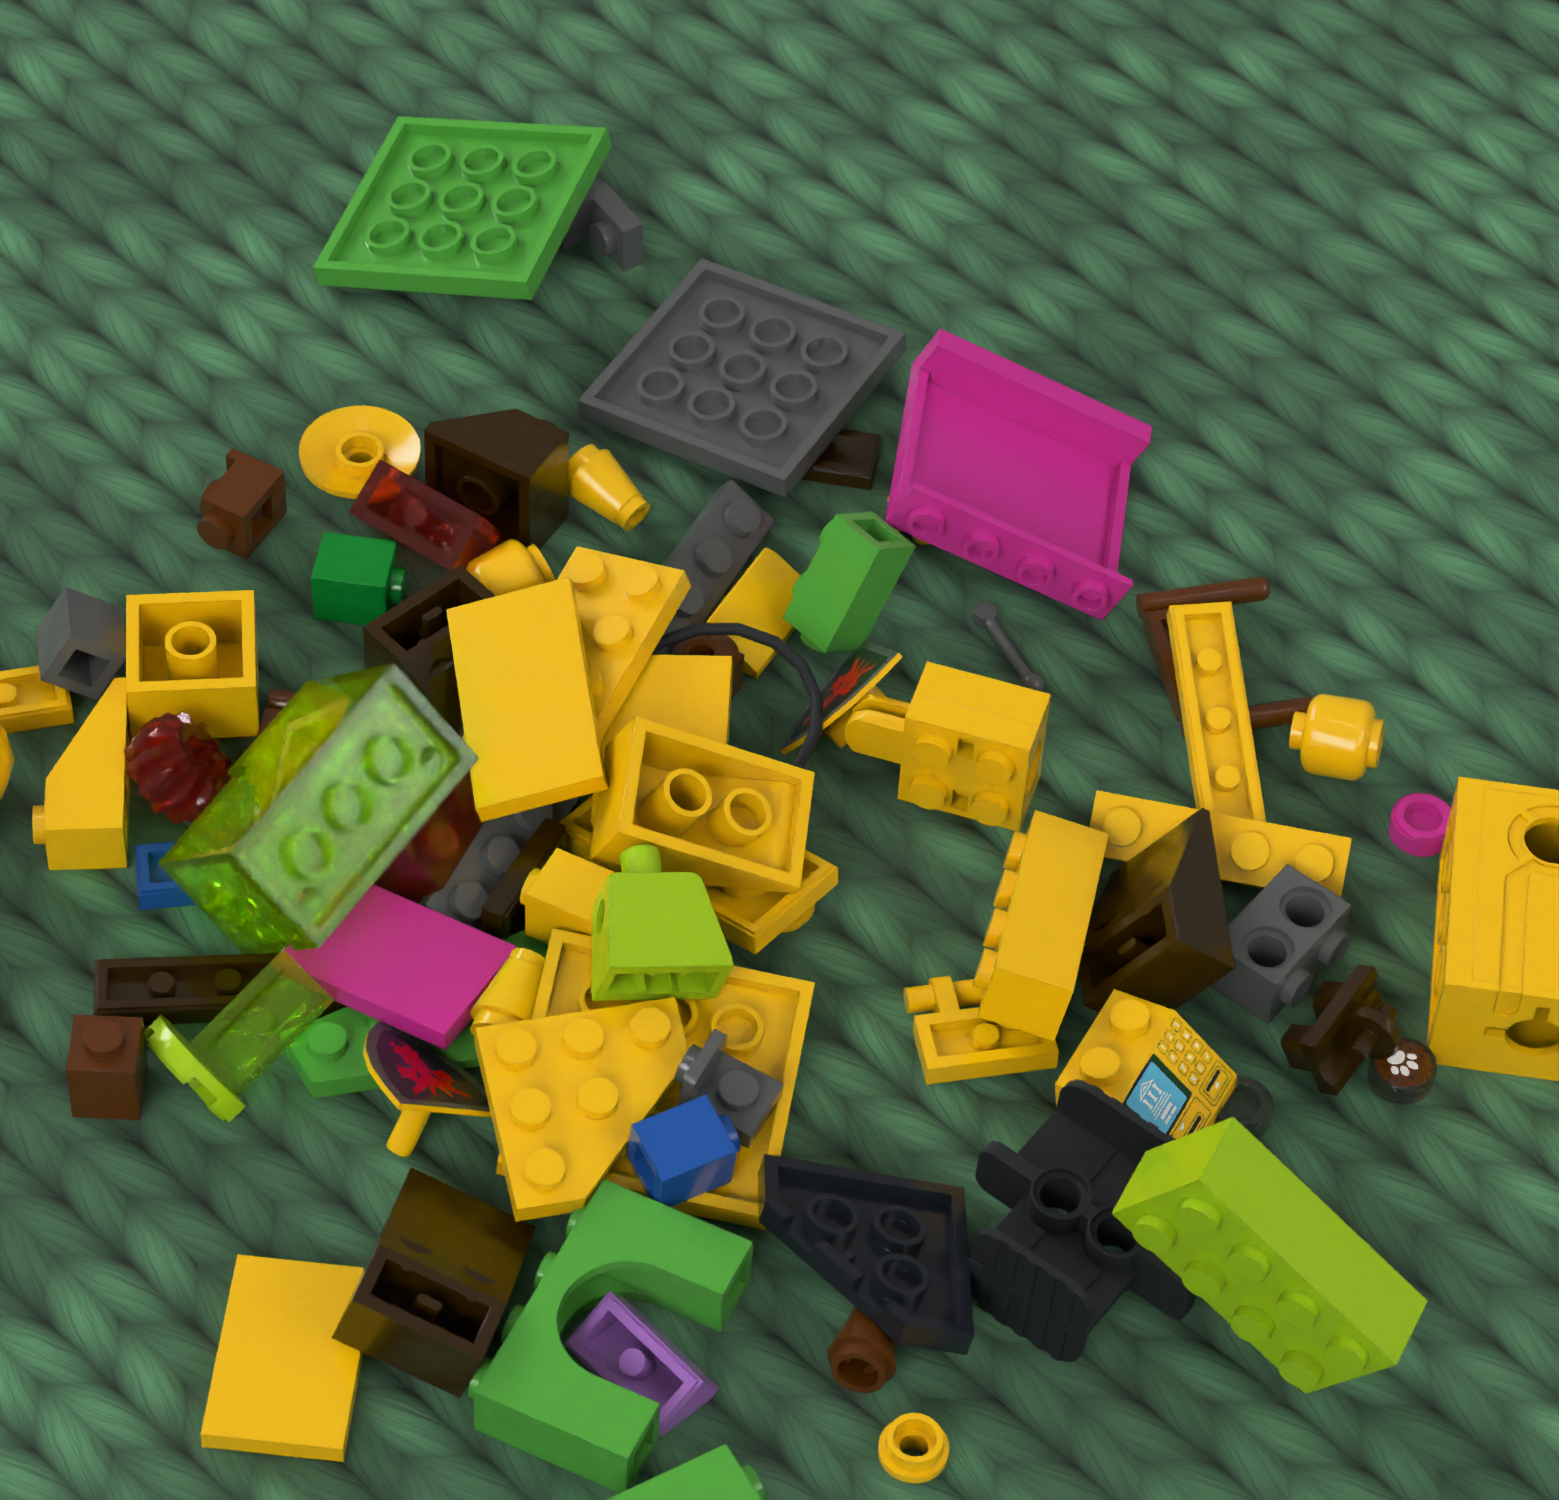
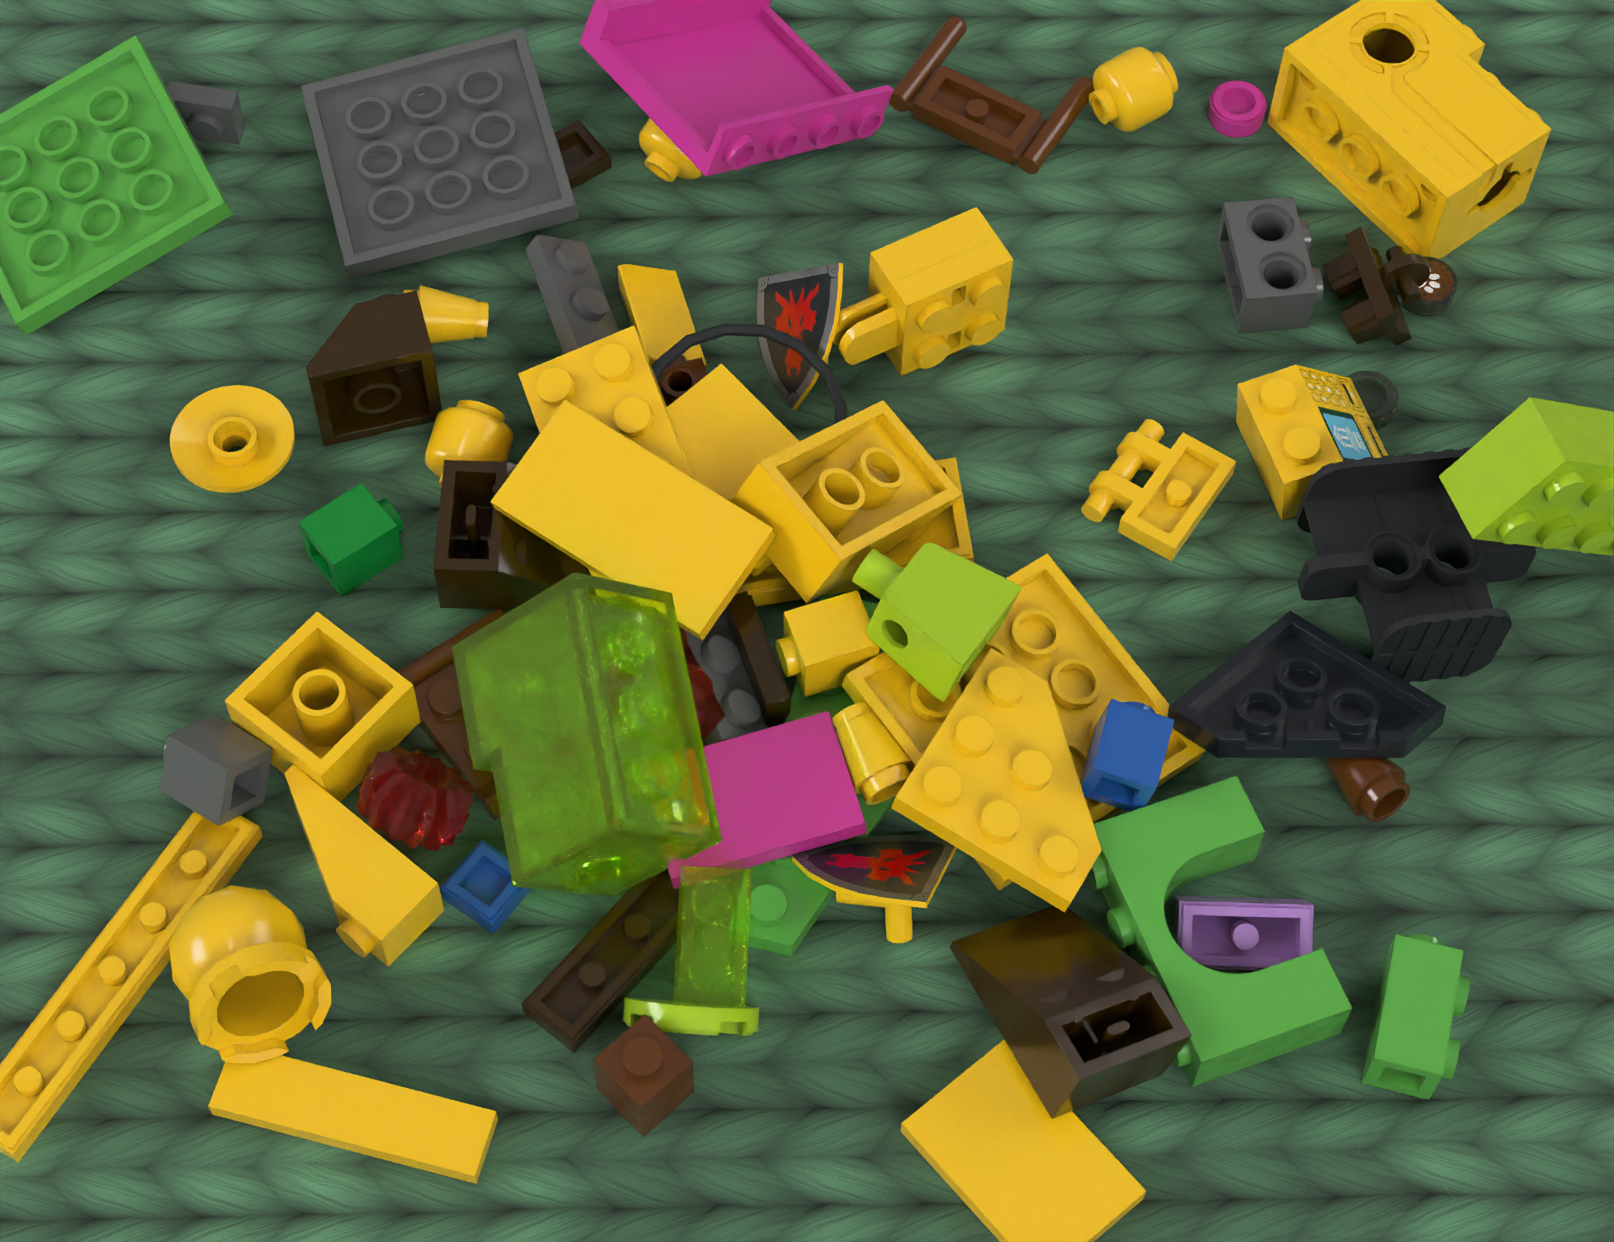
camera: 45 degrees left, 10 degrees up
reddish brown brick [197,448,287,559] -> none
clear red brick [348,459,502,573] -> none
dark grey bracket [674,1029,784,1149] -> none
bright green brick [782,511,916,654] -> none
yellow plate [878,1413,950,1484] -> none
yellow brick [972,810,1109,1041] -> none
dark grey hinge [973,602,1044,692] -> none
dark brown slope [1079,808,1235,1013] -> none
yellow plate [1089,790,1352,897] -> none
yellow tile [1166,601,1266,822] -> none

